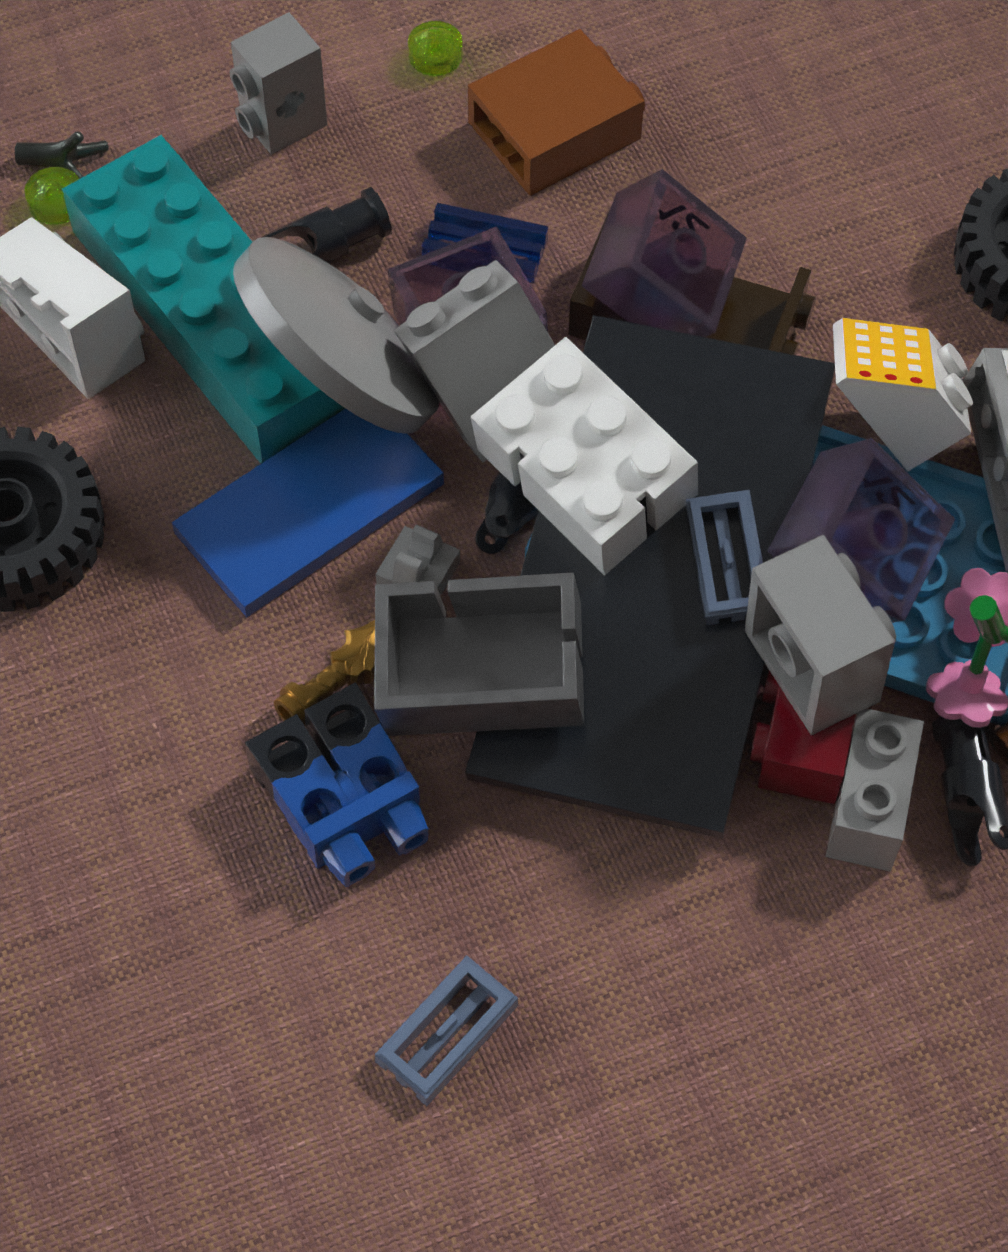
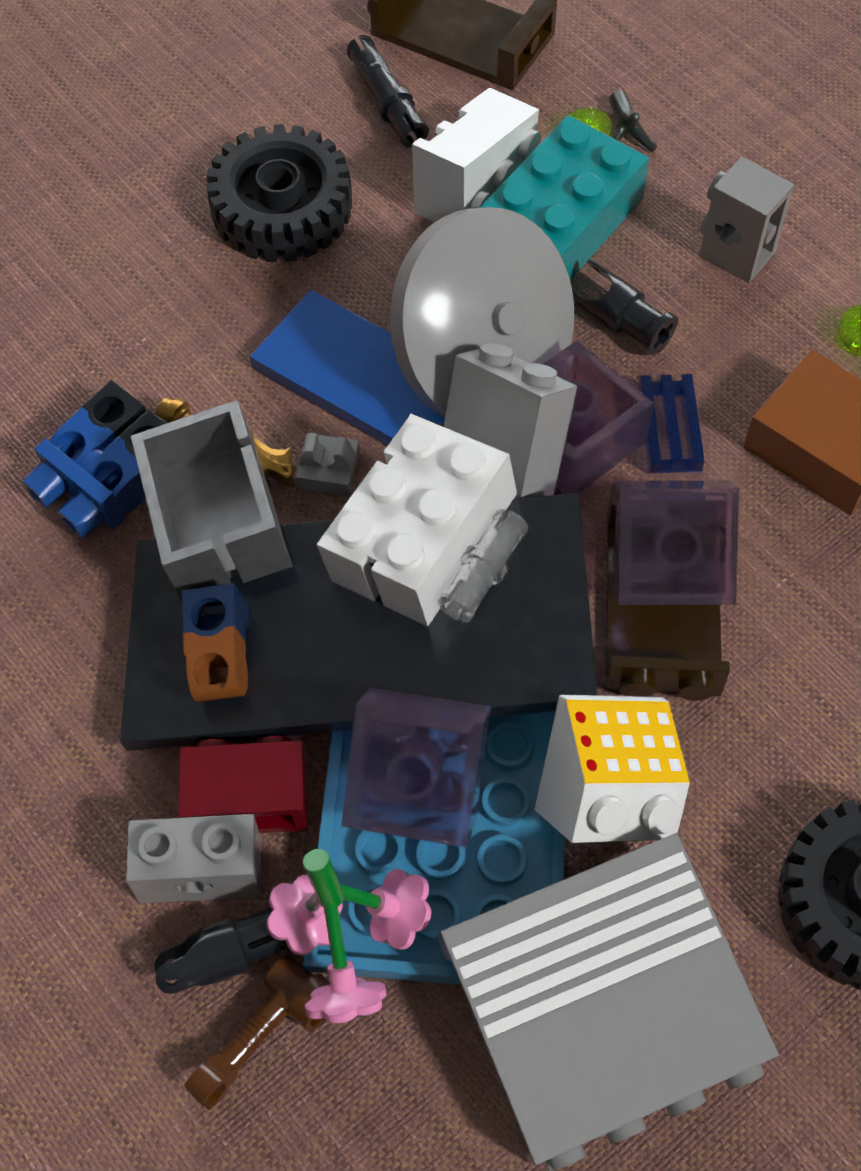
camera: 75 degrees right, 0 degrees up
sand blue tile [686,490,763,625] -> none
light grey brick [745,534,896,736] -> none
none -> leg [182,583,249,703]
none -> clear pin [438,509,528,623]

